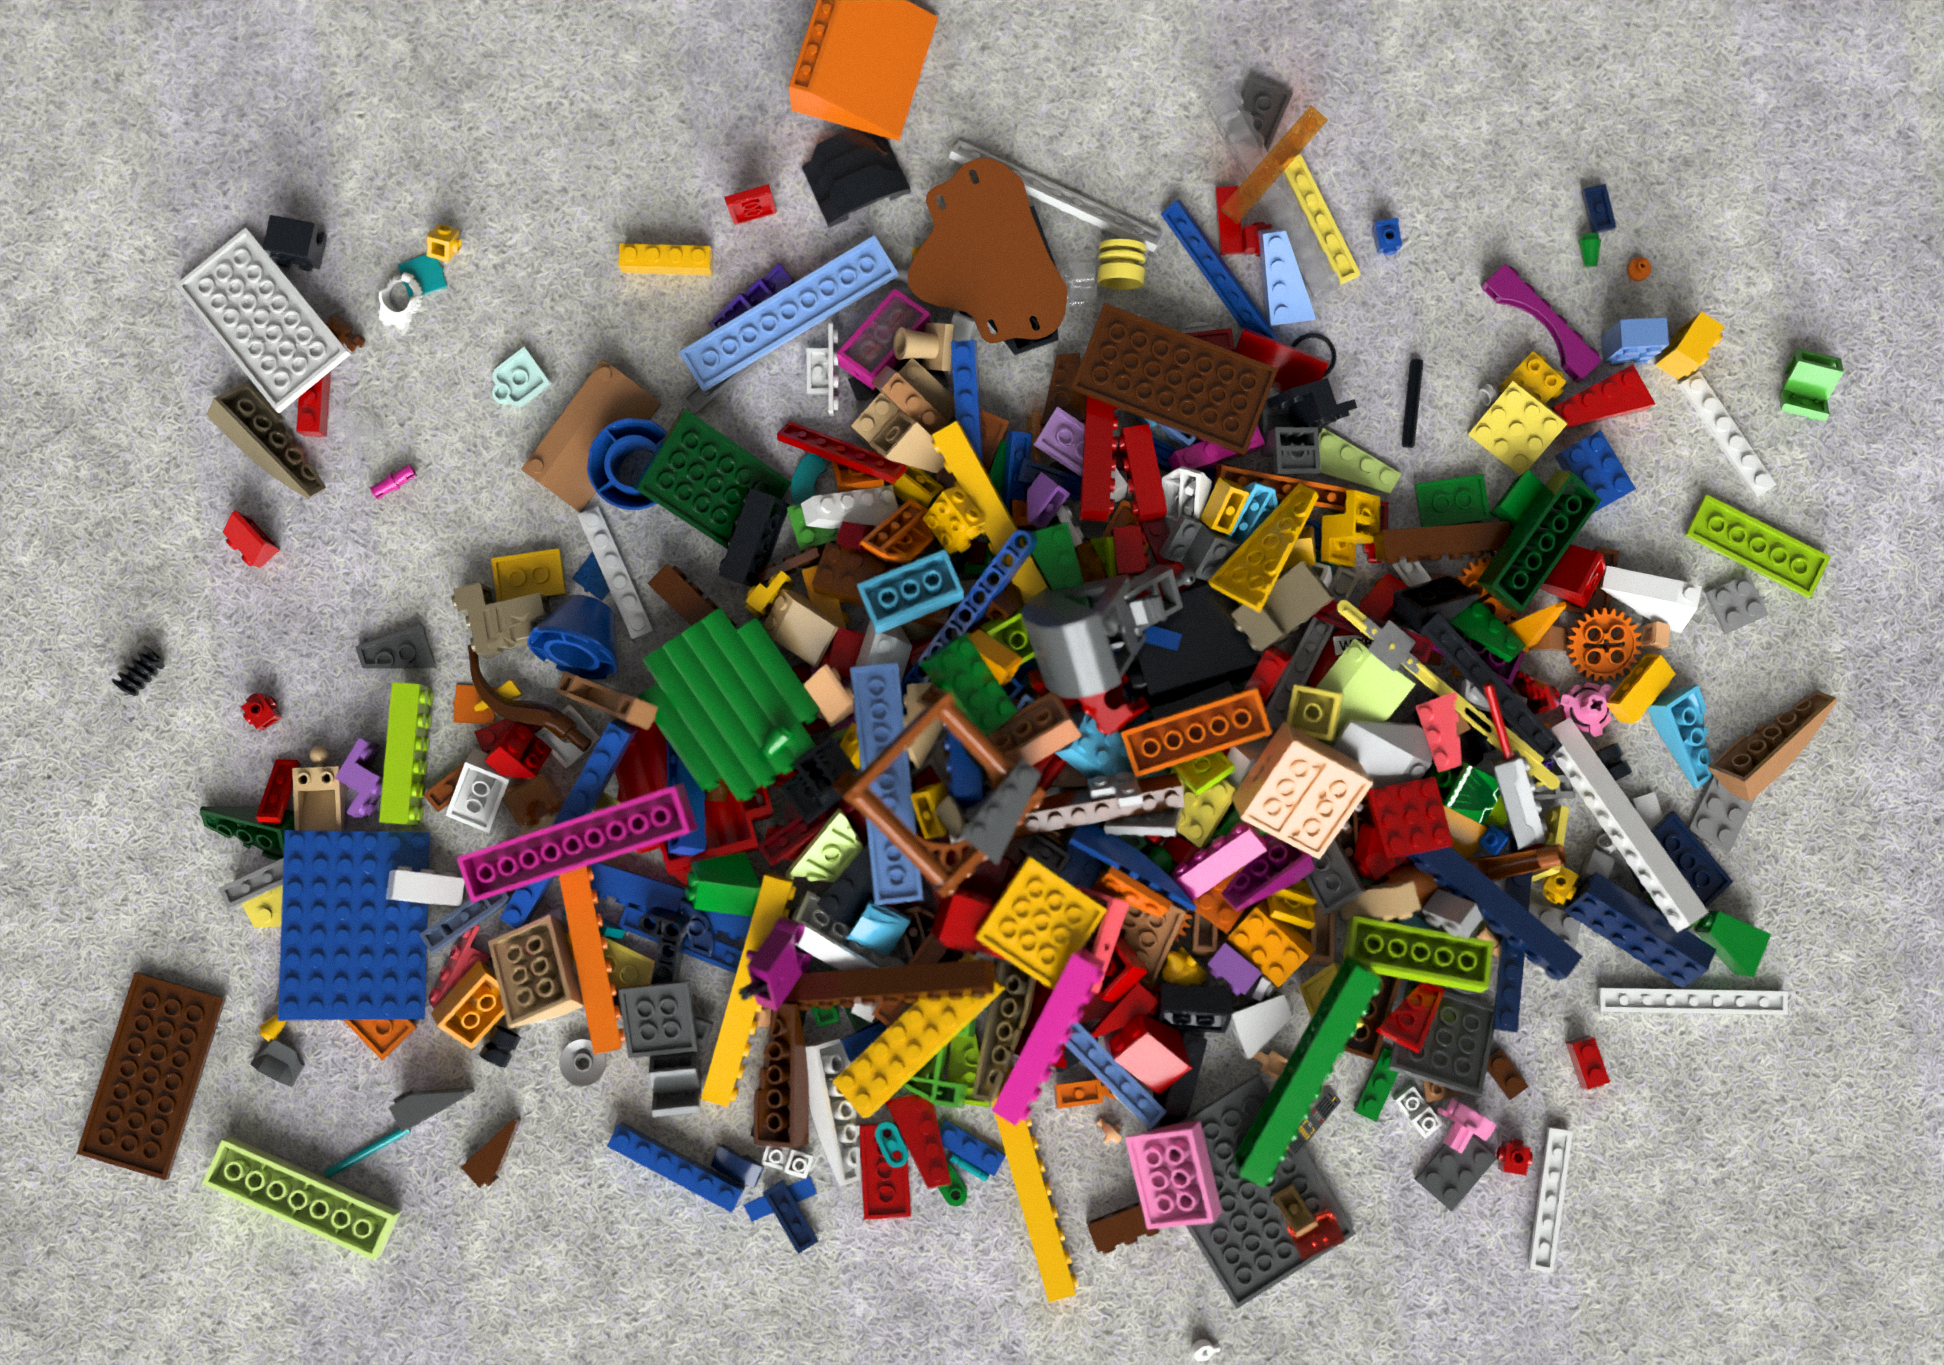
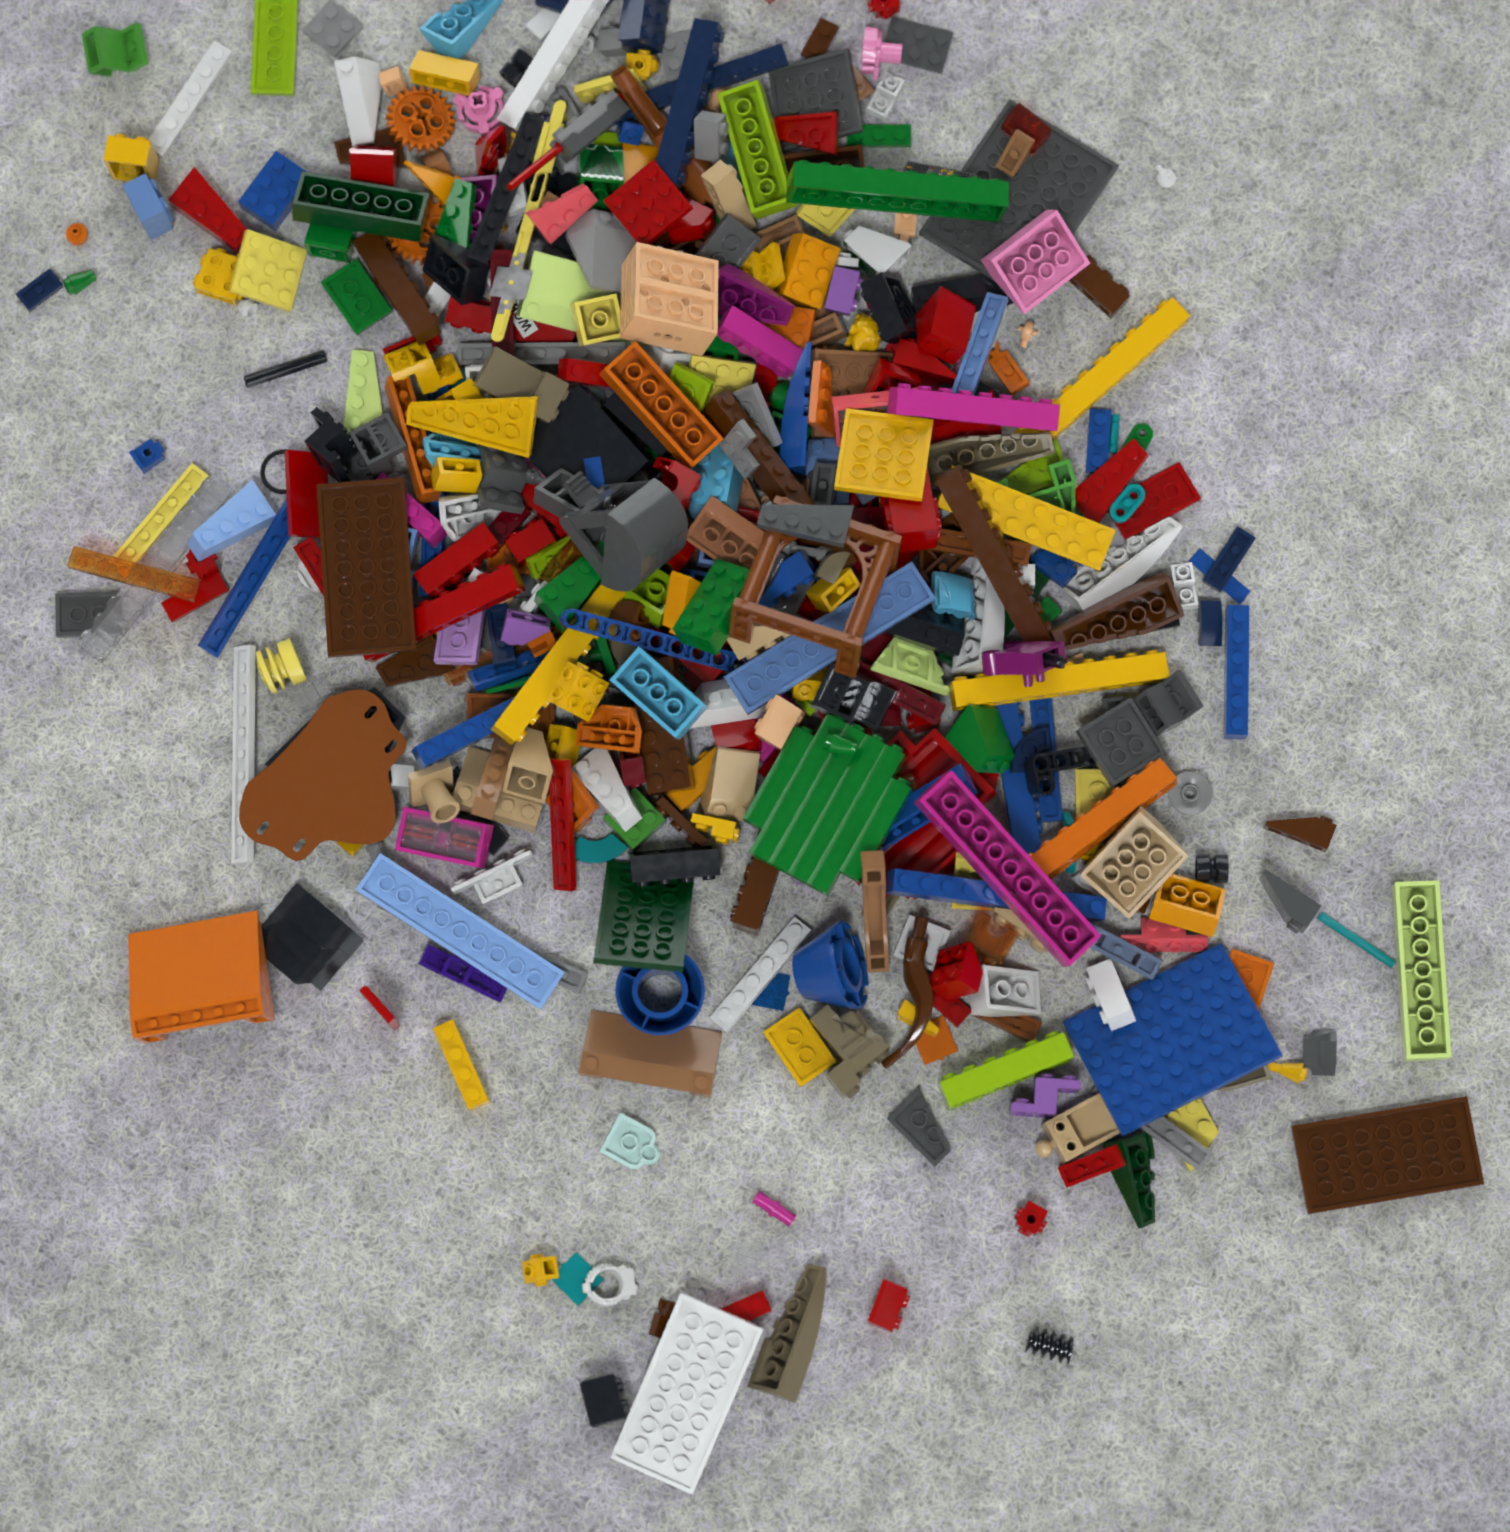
camera: 115 degrees left, 5 degrees down
magenta arch [1481,264,1602,384] -> none

